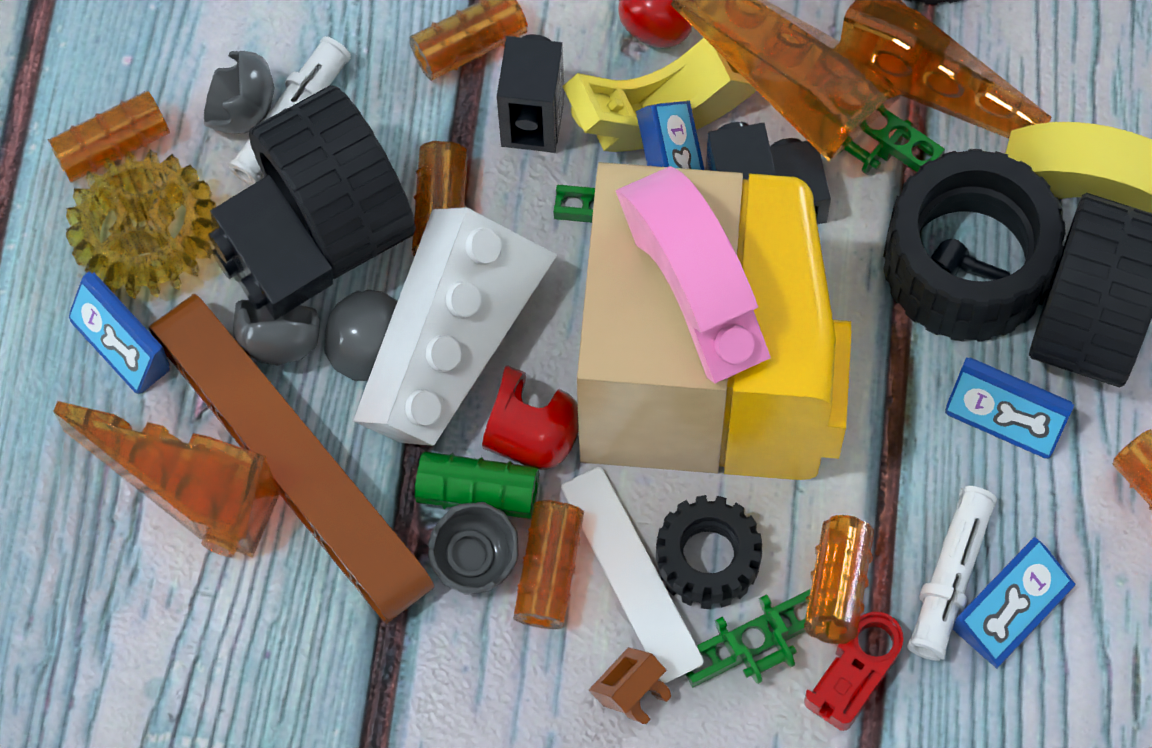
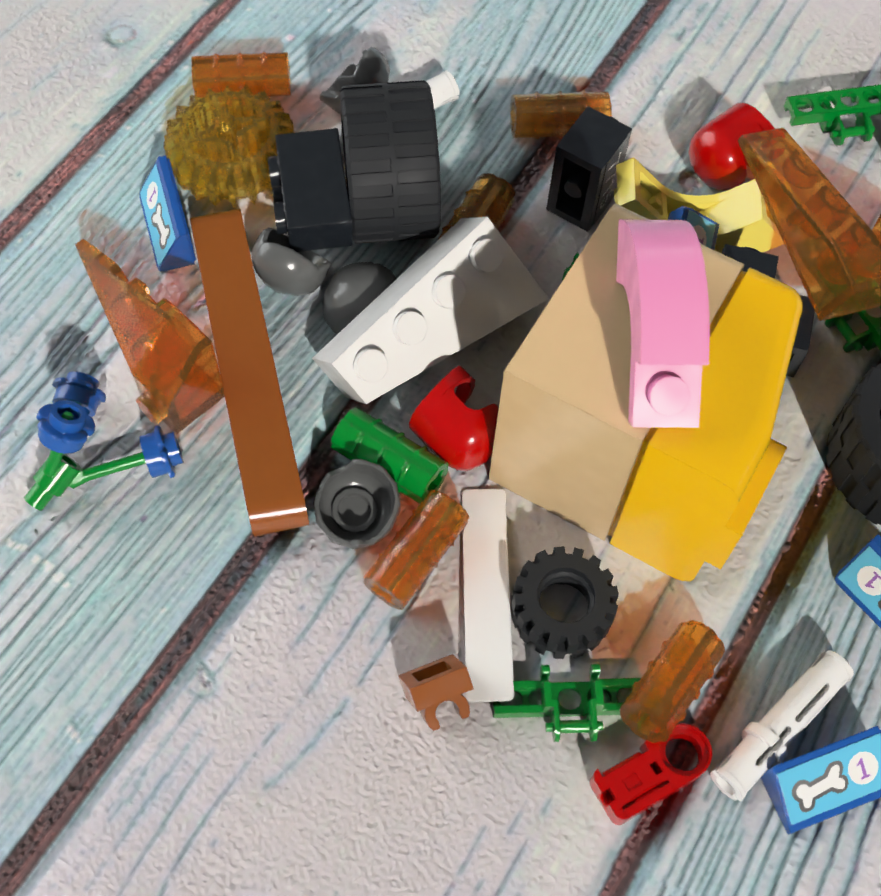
camera: 20 degrees right, 5 degrees down
none -> blue plant [24,371,184,511]

